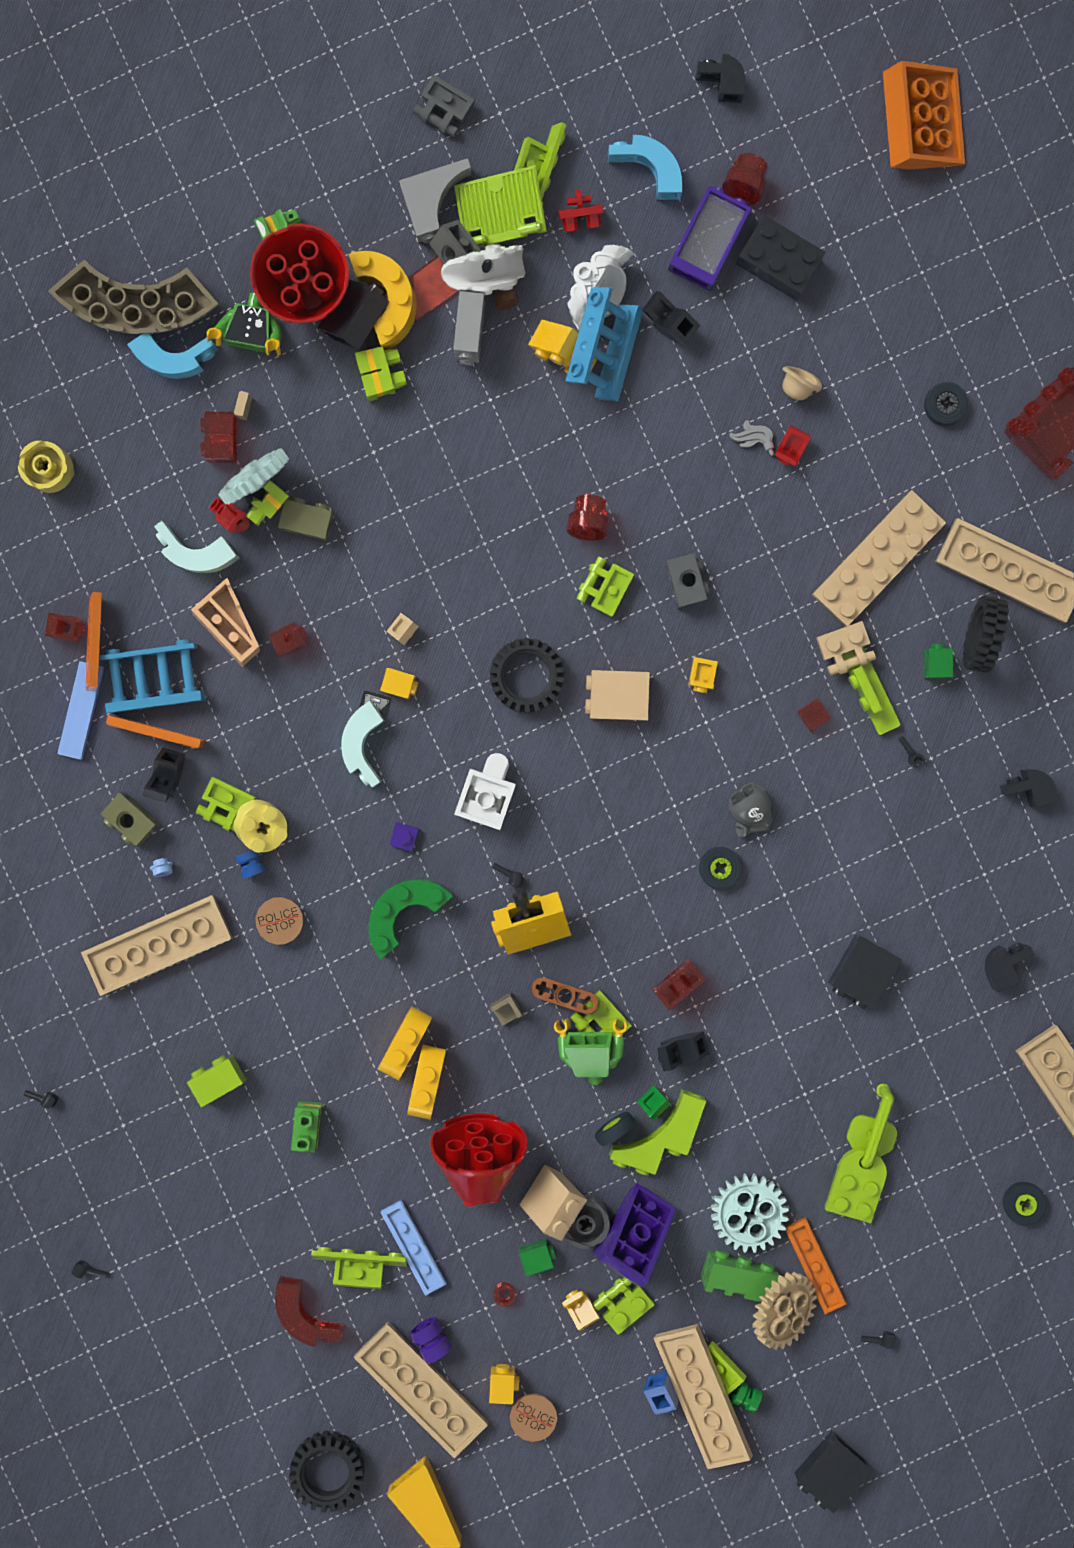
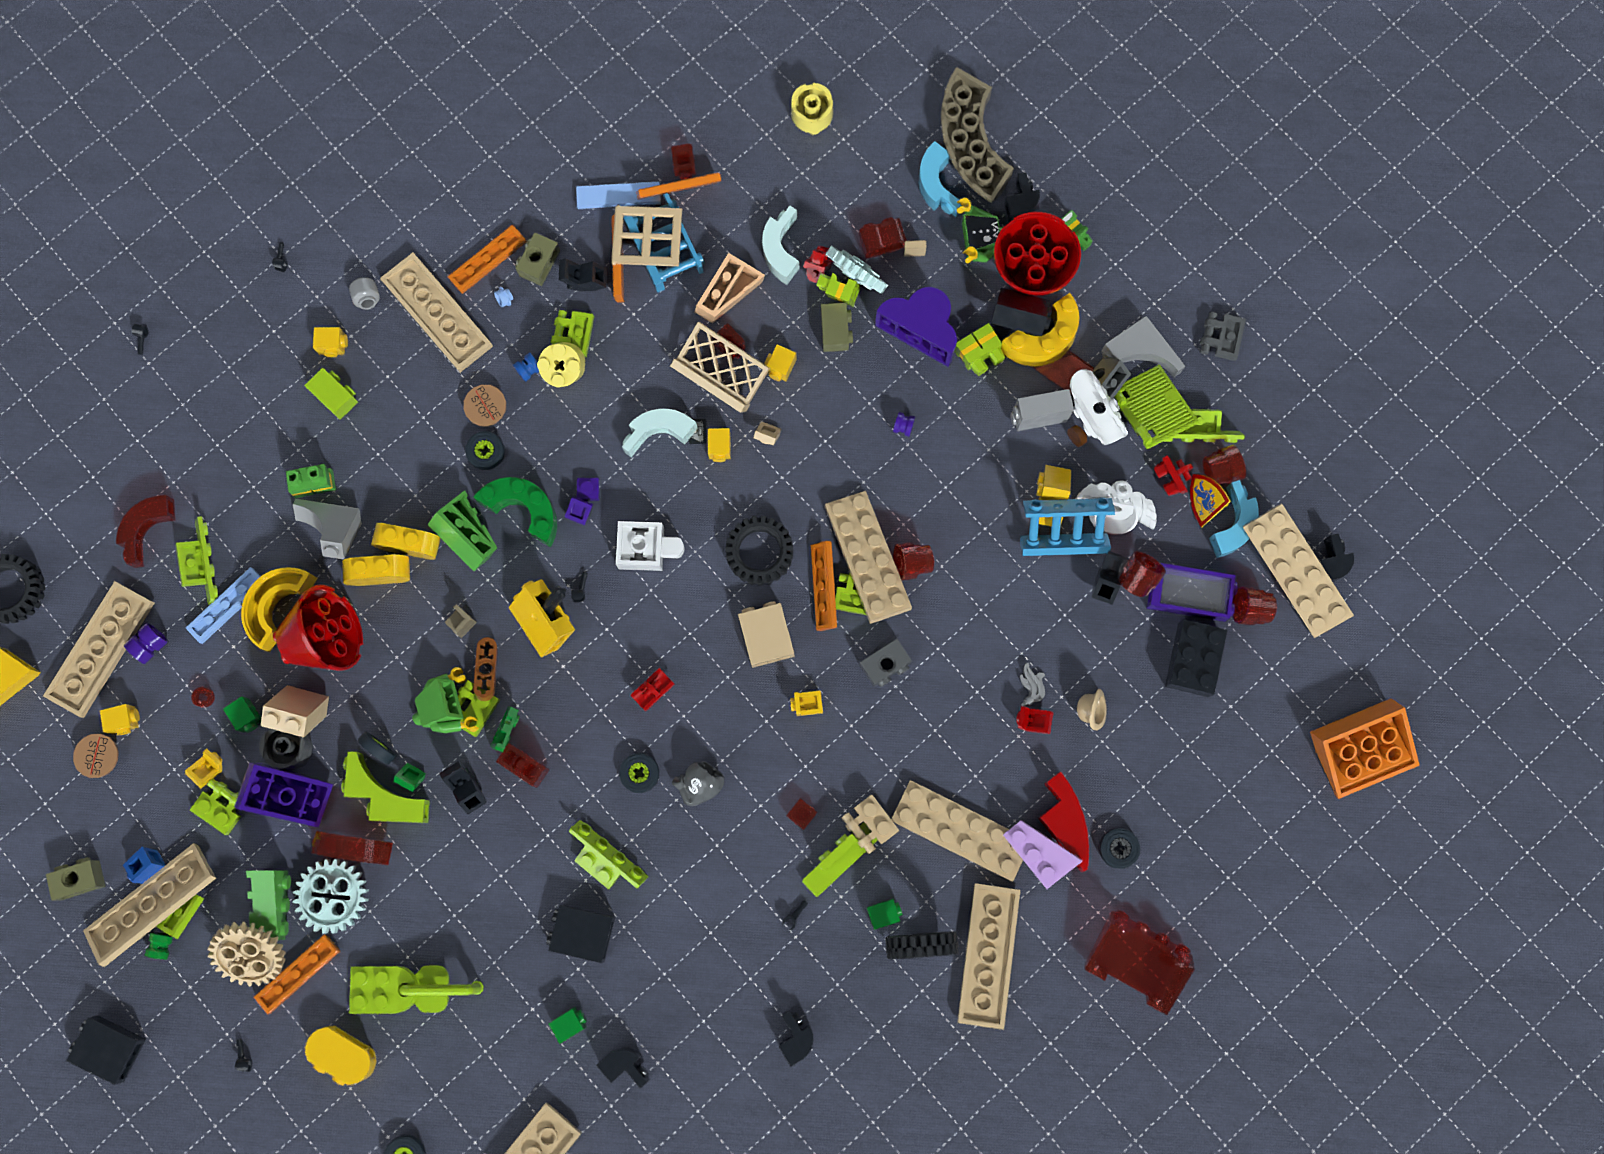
camera: 75 degrees right, 10 degrees down
none -> olive brick [46,857,106,901]
none -> yellow brick [241,567,317,653]
none -> light grey arch [293,499,362,559]
none -> yellow brick [305,1026,376,1085]
none -> clear red arch [311,831,393,865]
none -> yellow brick [313,327,348,357]
none -> light grey head [349,277,380,309]
none -> bright green wedge [428,490,497,571]
none -> orange tile [448,224,527,294]
none -> black bush [465,431,505,470]
none -> green wing [490,706,520,752]
none -> green brick [548,1007,587,1044]
none -> dark purple plate [565,496,593,525]
none -> lime bracket [569,820,648,890]
none -> tan window [611,205,682,267]
none -> red hips [630,668,675,712]
none -> tan fence [670,322,770,413]
none -> yellow brick [765,345,797,381]
none -> orange tile [811,541,837,631]
none -> tan plate [825,491,912,624]
none -> dark purple brick [875,287,957,367]
none -> dark purple wheel [893,412,915,437]
none -> lavender wing [1003,820,1083,889]
none -> black brick [1004,172,1040,222]
none -> red slope [1038,771,1089,872]
none -> clear red piece [1119,551,1166,597]
none -> shield [1190,474,1231,527]
none -> clear red piece [1202,444,1246,484]
none -> tan plate [1243,503,1354,638]

